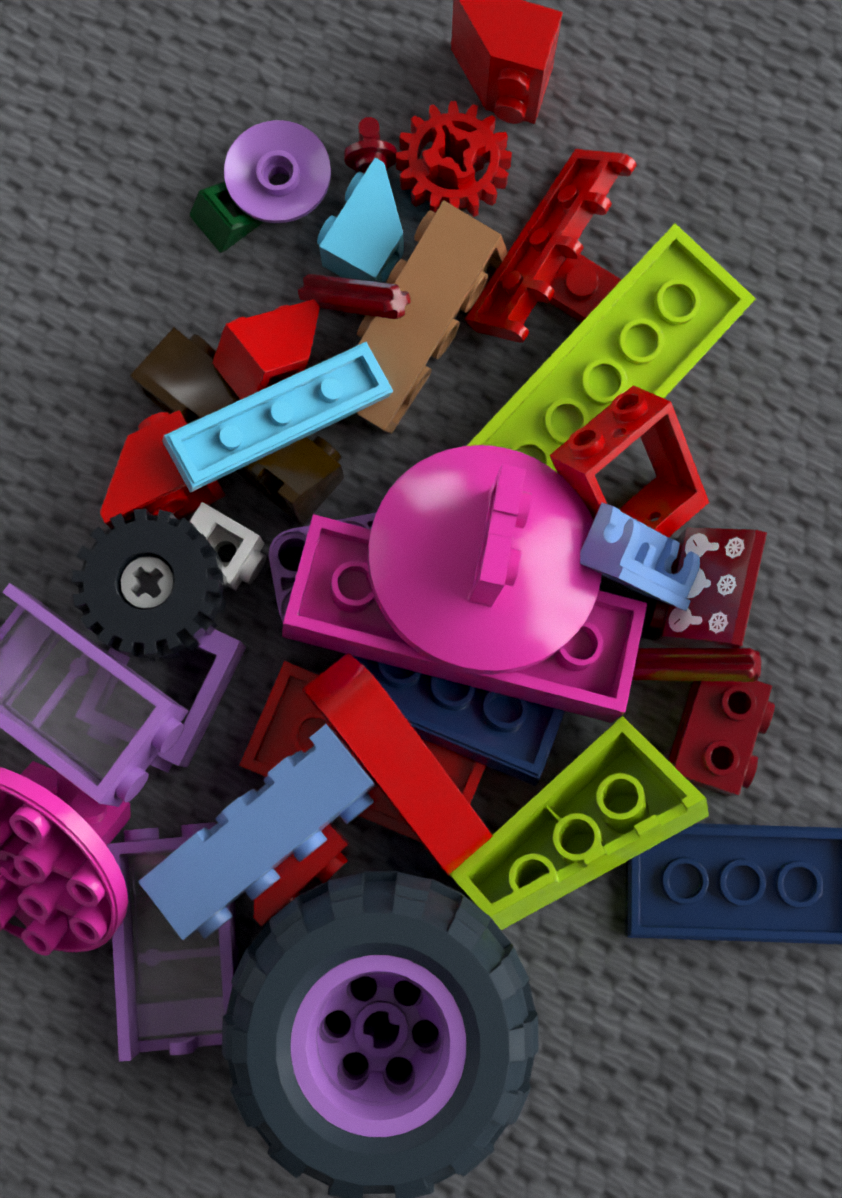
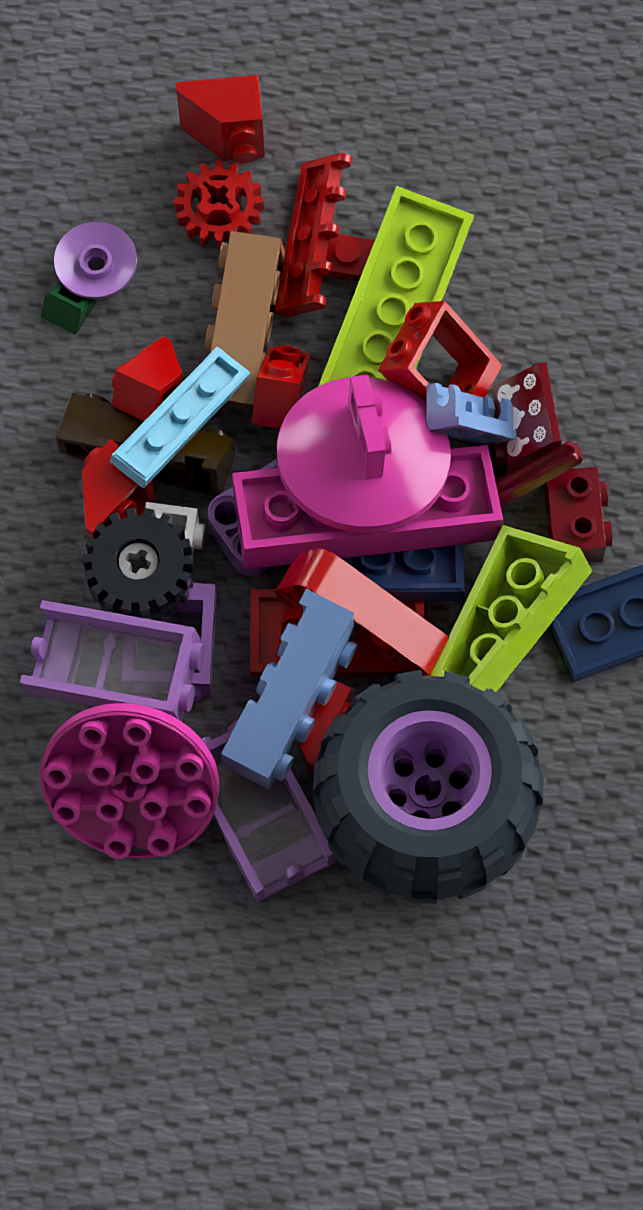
camera: 20 degrees left, 10 degrees down
dark red axle [298,274,411,320] -> none
medium azure slope [317,158,404,283] -> none
dark red plate [344,117,397,174] -> none
none -> red slope [251,345,311,429]

